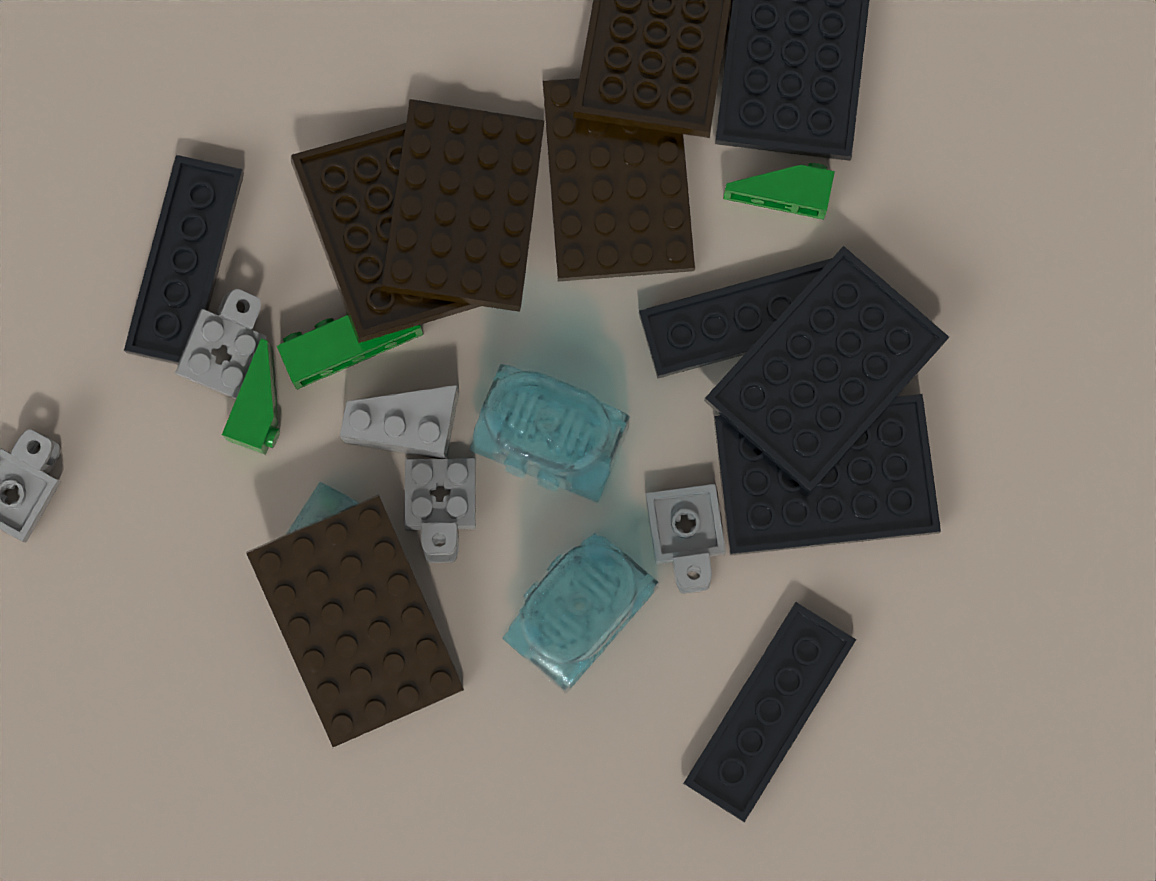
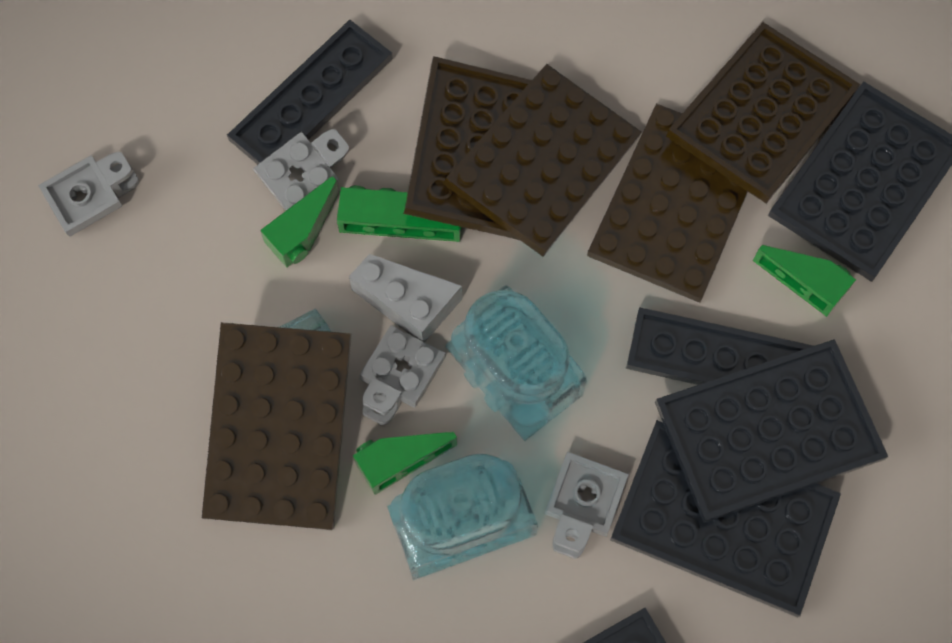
camera: 25 degrees right, 10 degrees down
none -> green slope [353,432,457,495]

